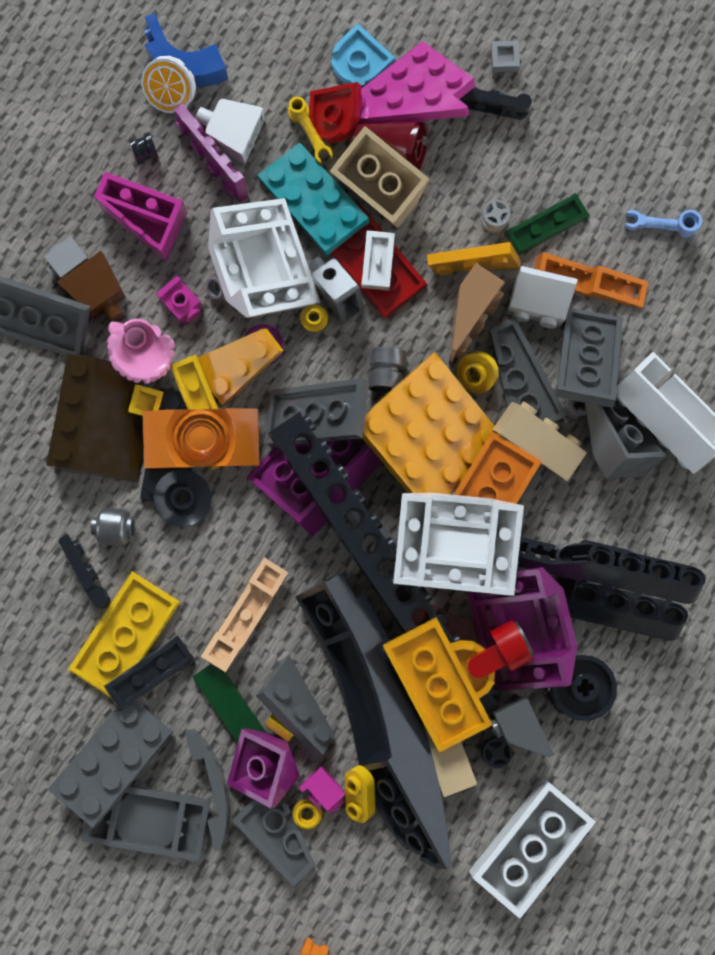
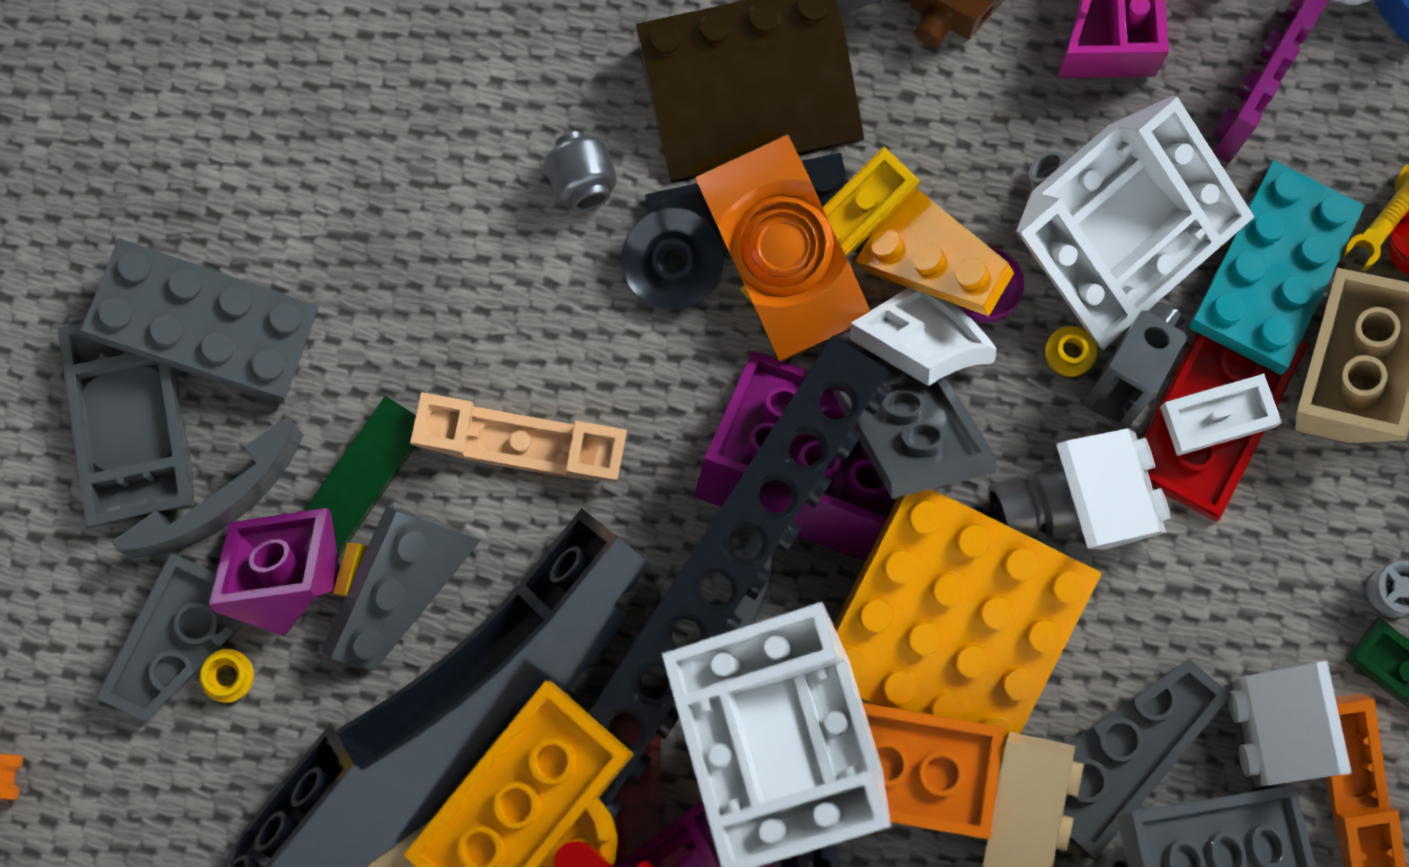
camera: 70 degrees right, 5 degrees down
black hinge [58,534,110,610] -> none
yellow tile [68,571,181,698] -> none
black tile [104,635,194,711] -> none
bright pink hair [107,318,175,384] -> none
yellow plate [128,384,164,417] -> none
dark pink brick [156,276,203,325] -> none
white torso [196,99,265,164] -> none
dark pink brick [299,765,345,814] -> none
yellow plate [344,765,375,823] -> none
light orange wing [427,242,521,275] -> none
medium nougat slope [448,263,505,364] -> none
yellow plate [457,351,499,393] -> none
none -> white plate [850,288,997,386]
none -> white slope [1057,429,1171,550]

